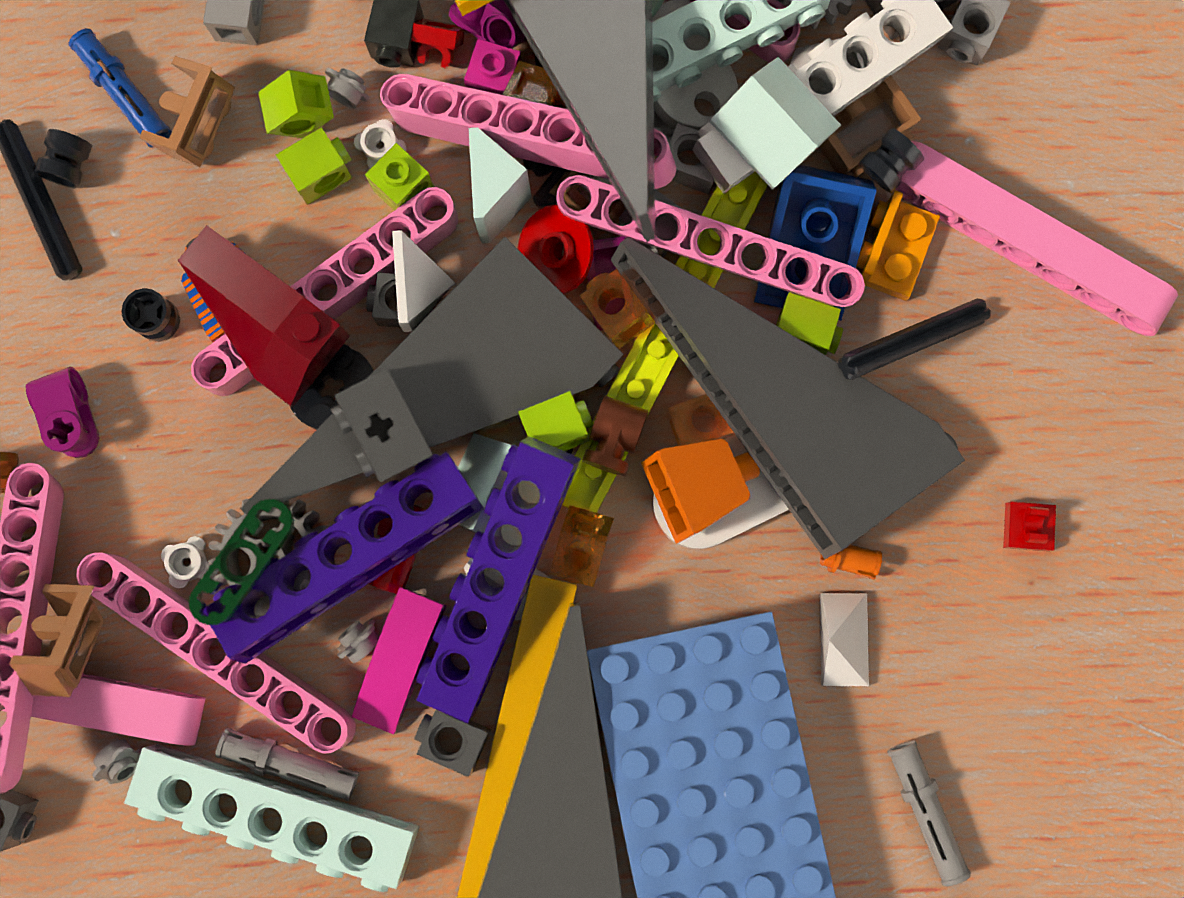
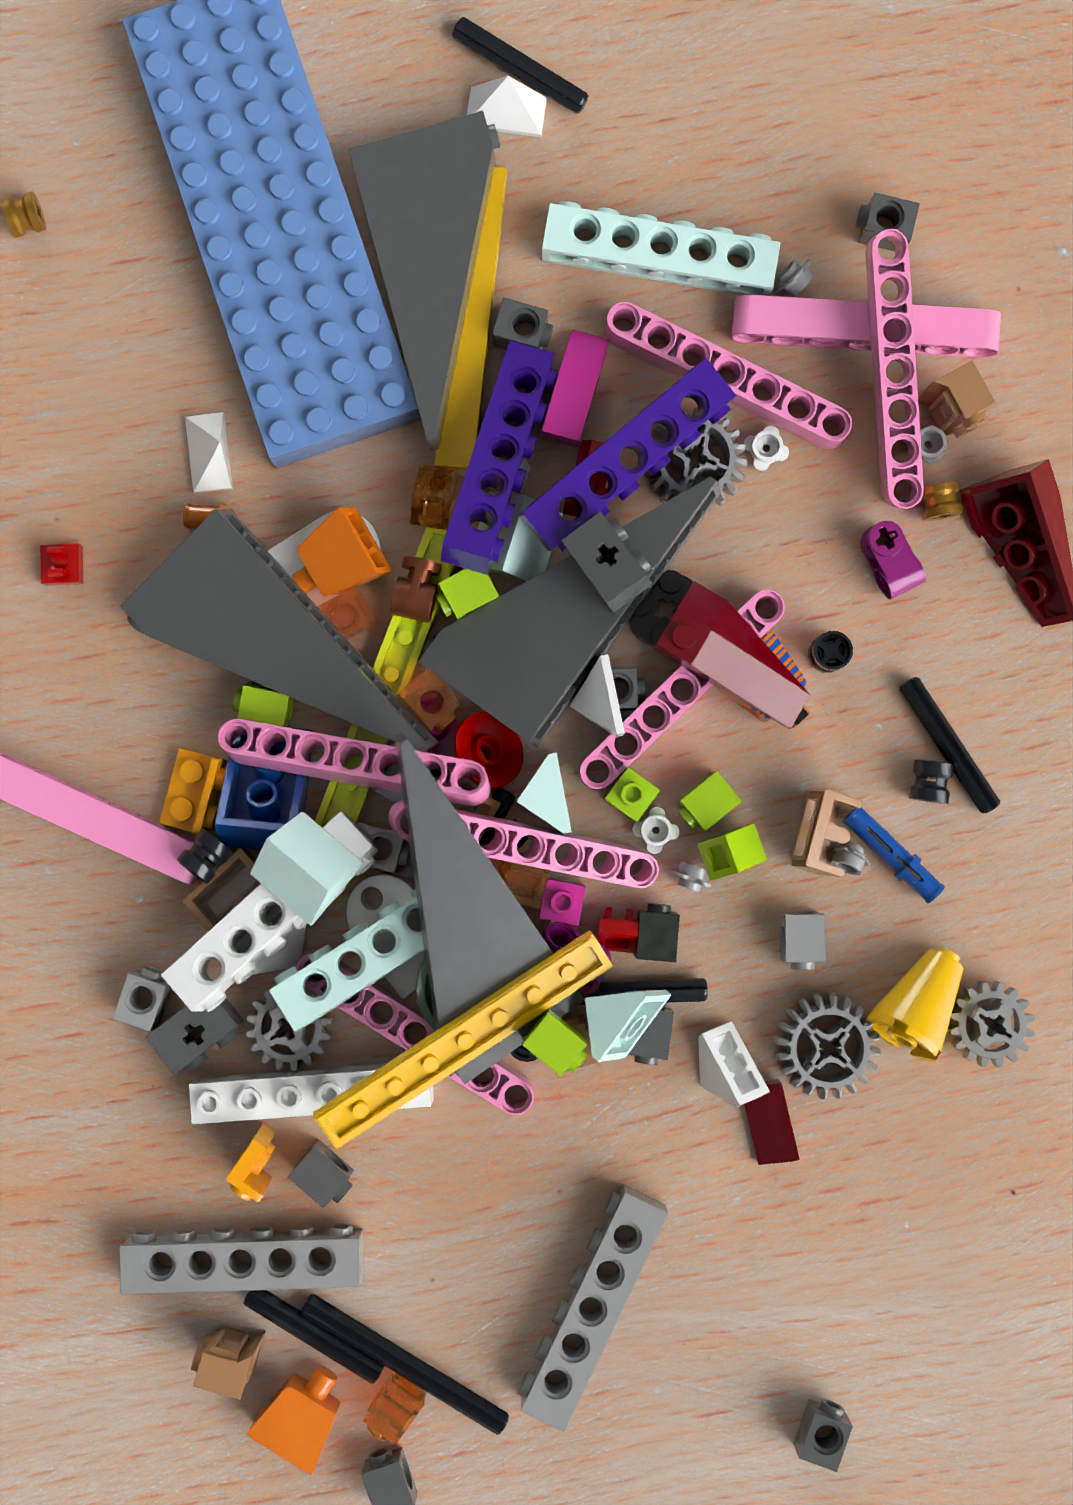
camera: 175 degrees right, 5 degrees up
medium nougat window [9,584,104,697] -> none
dark green beam [188,499,294,625] -> none
light grey pin [215,728,359,802] -> none
light grey plate [337,619,380,663] -> none
black axle [838,298,991,380] -> none
light grey pin [887,740,971,886] -> none
none -> light grey plate [831,842,869,875]

